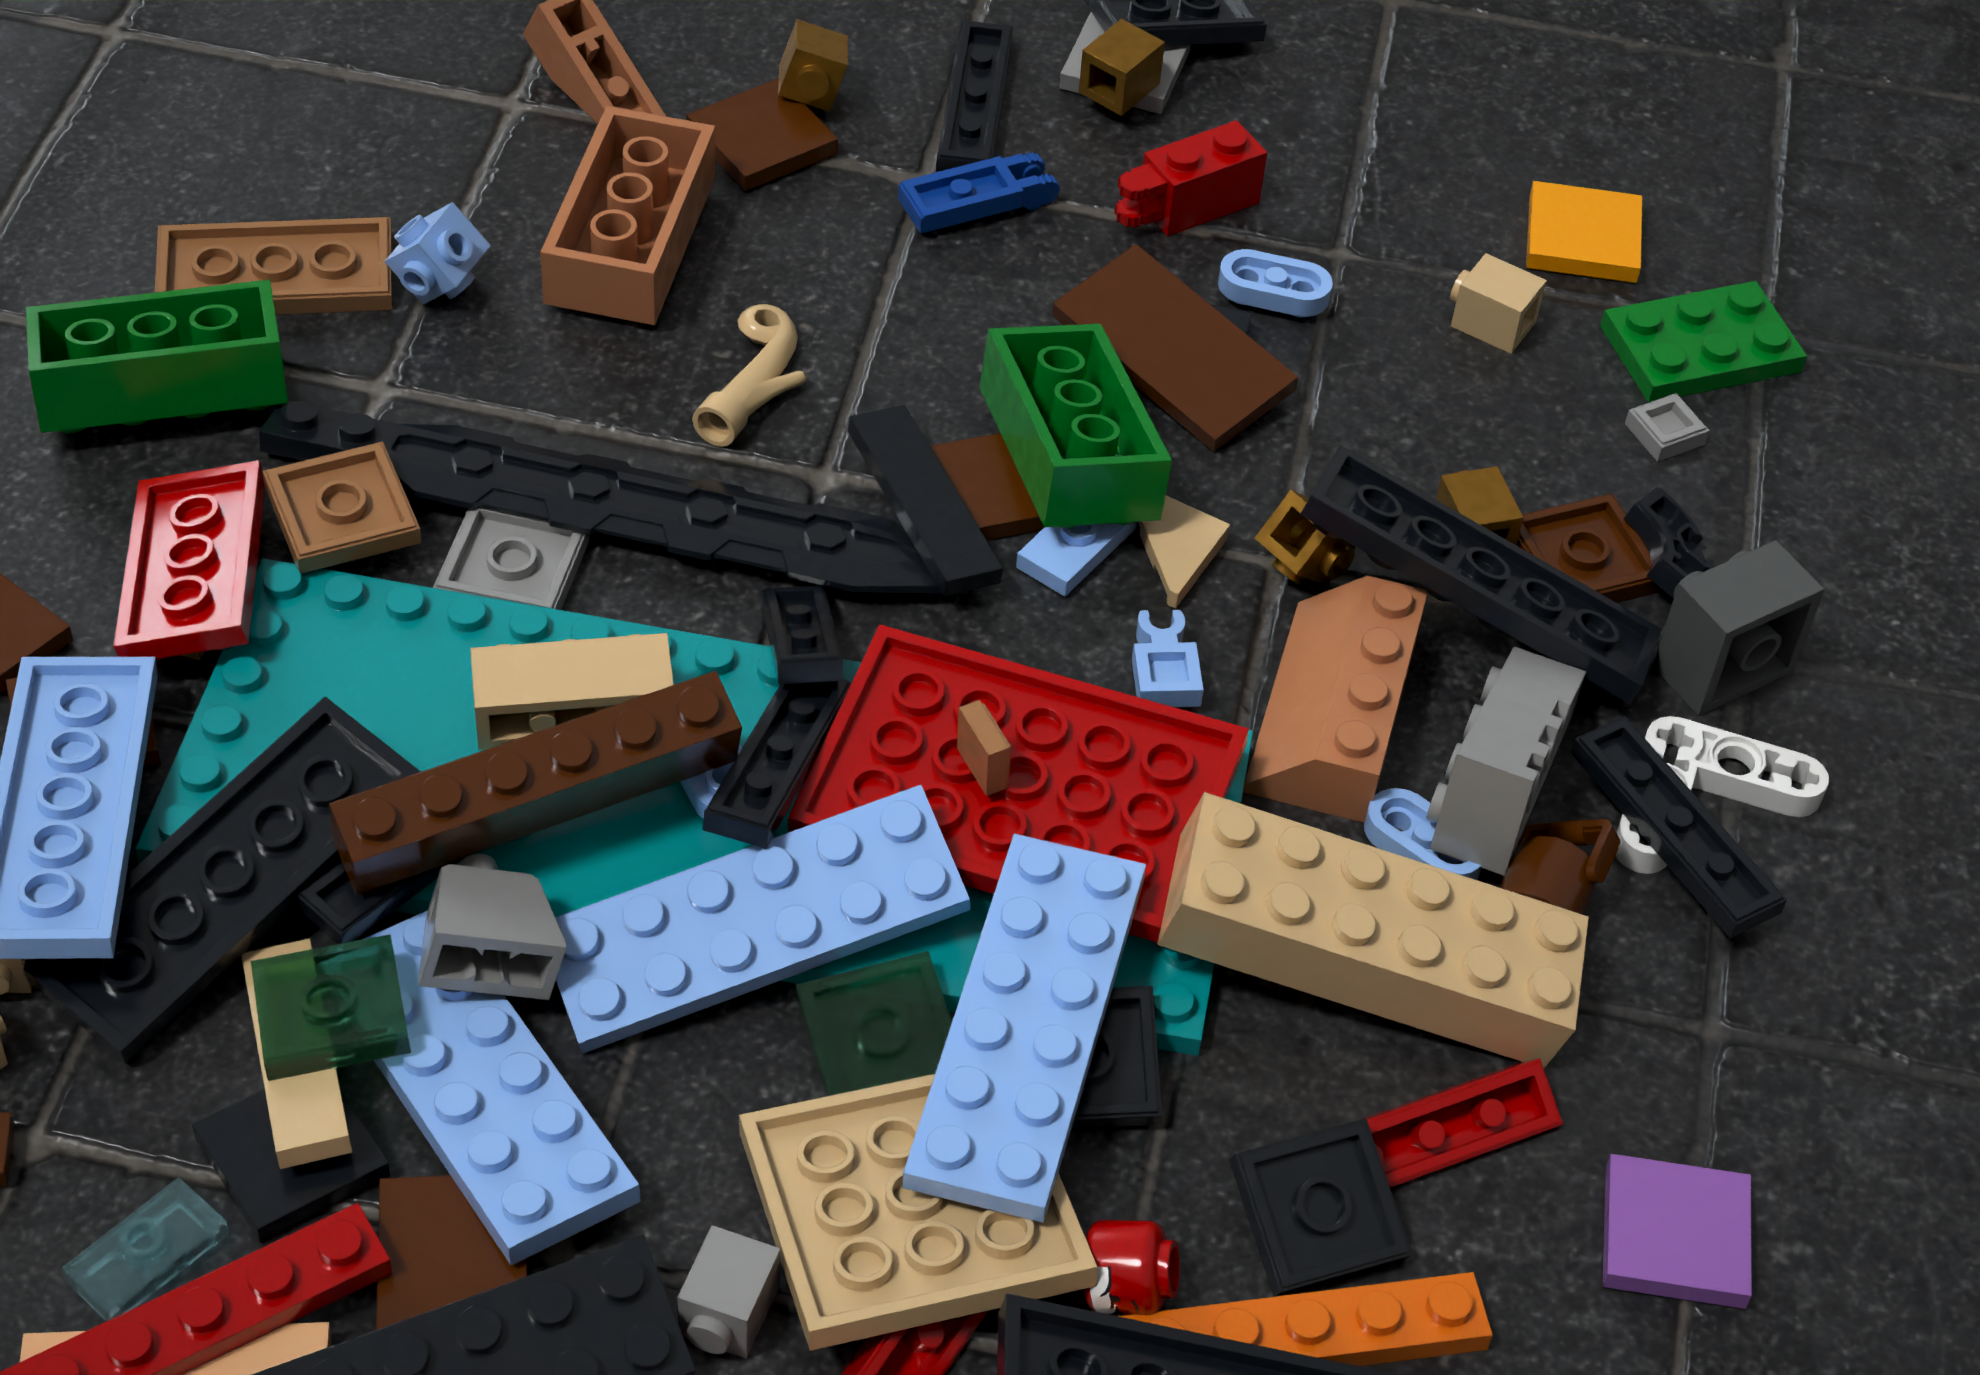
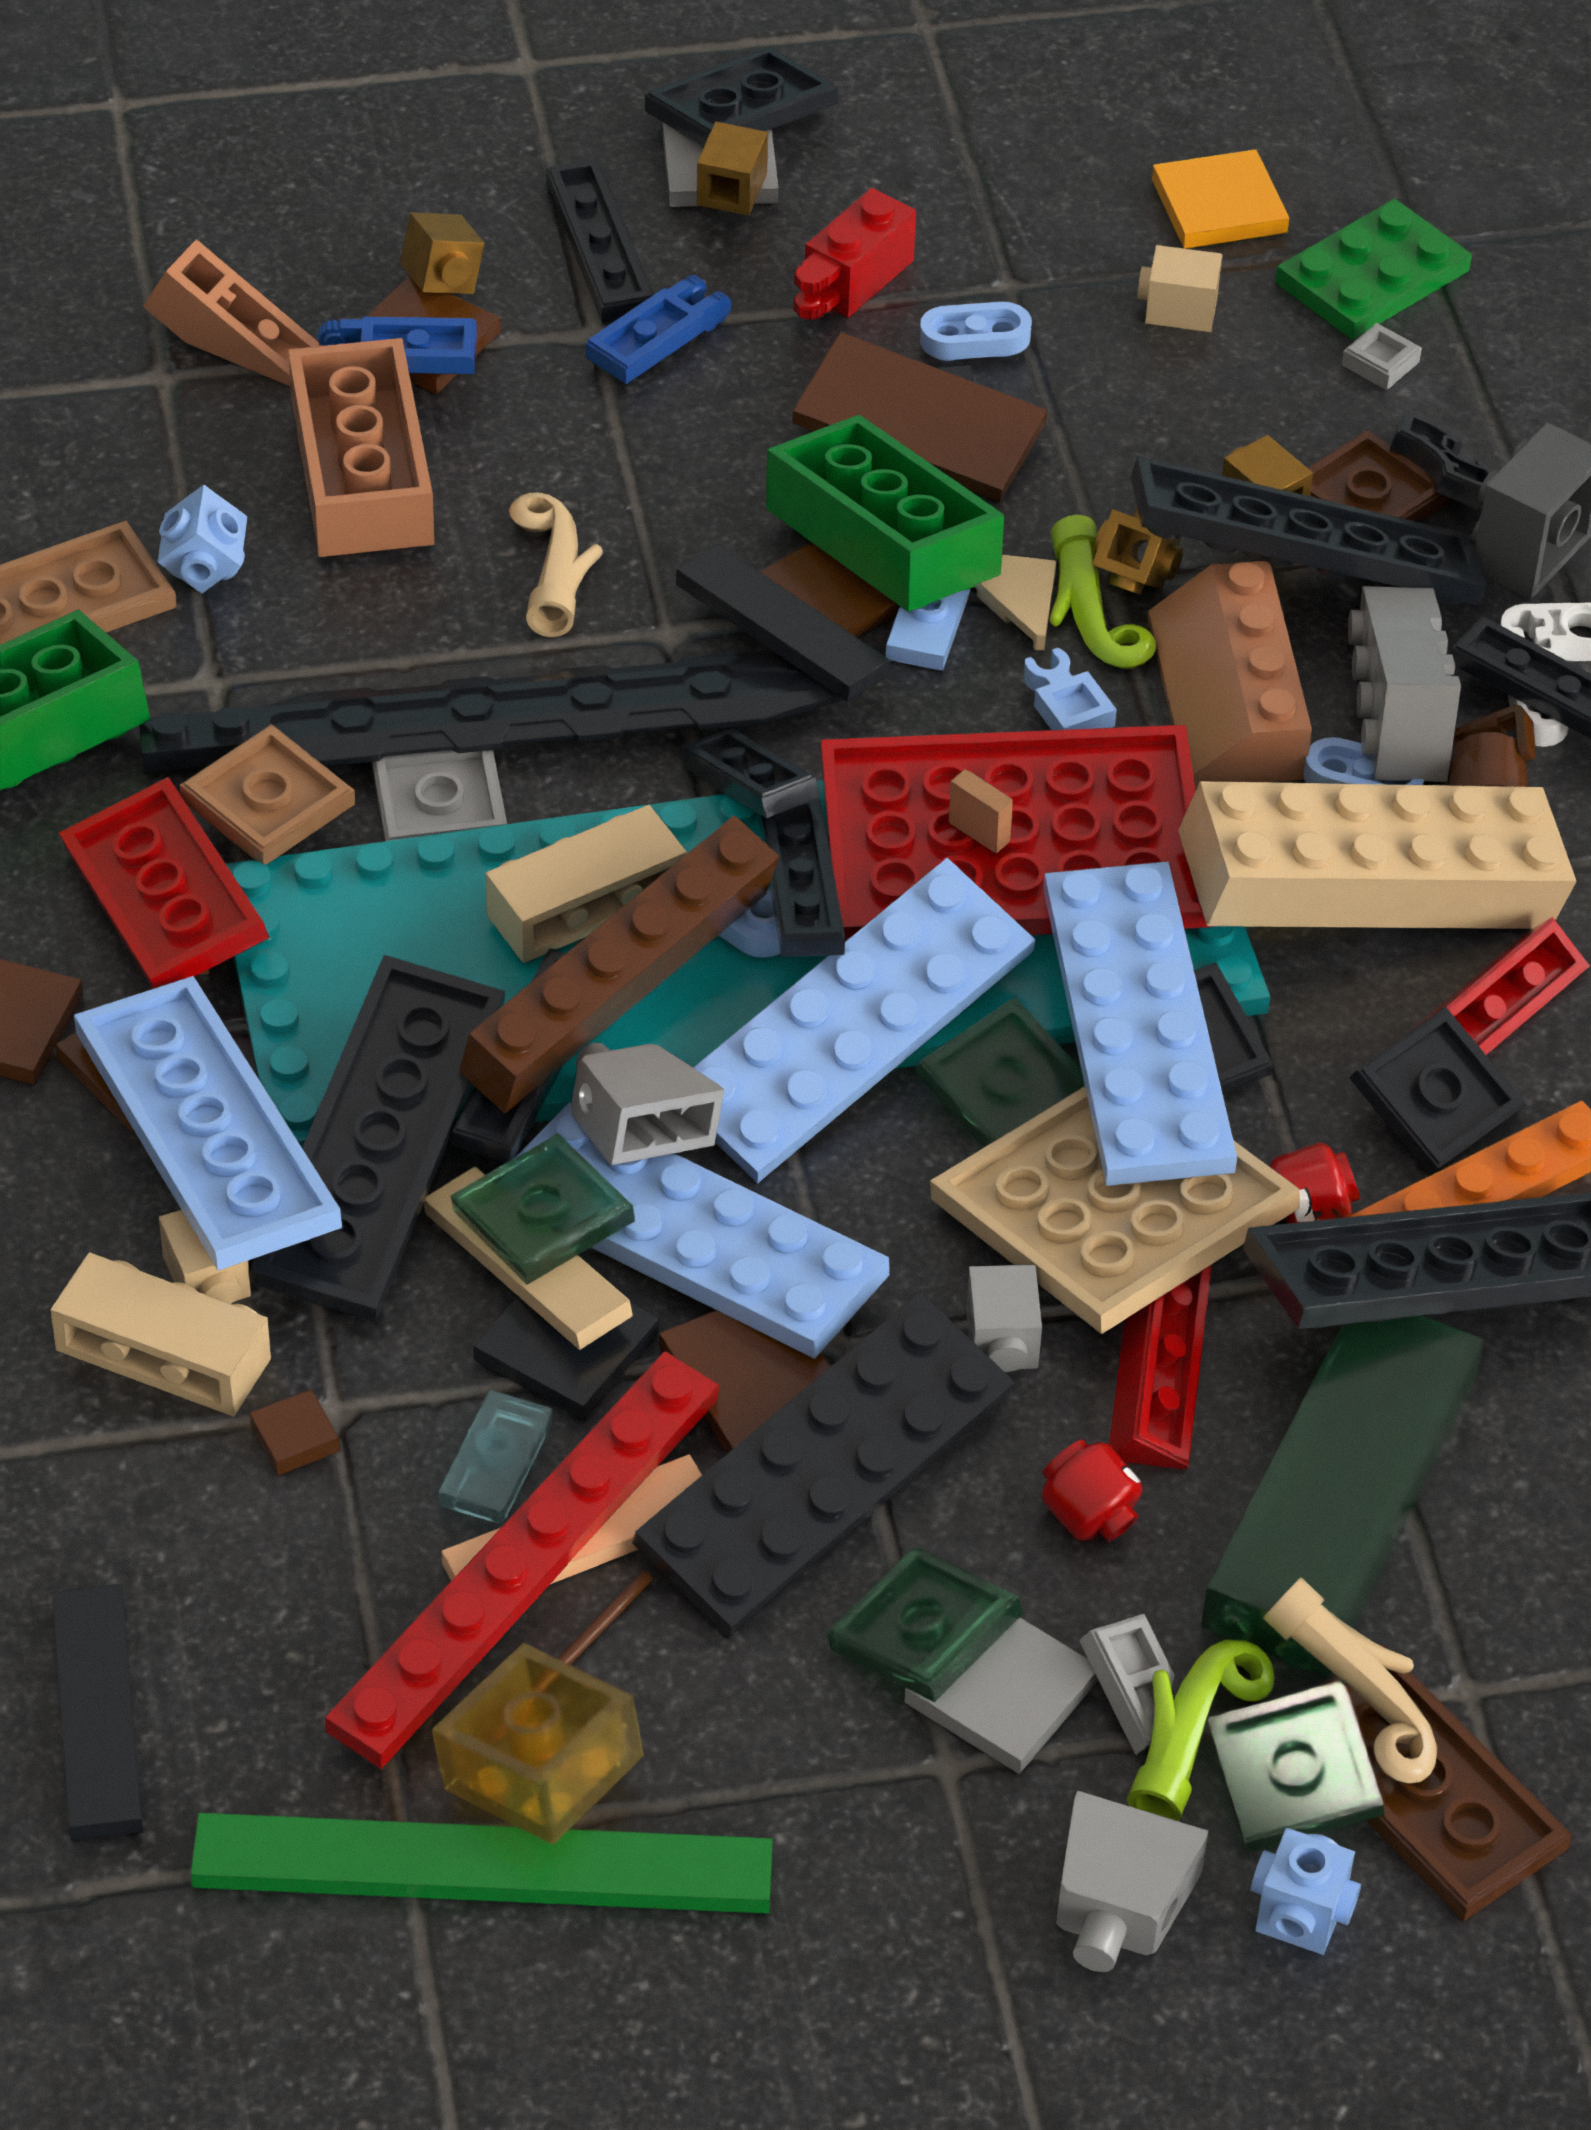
camera: 20 degrees left, 0 degrees up
none -> blue hinge [317,317,477,374]
none -> lime plant [1049,515,1156,669]

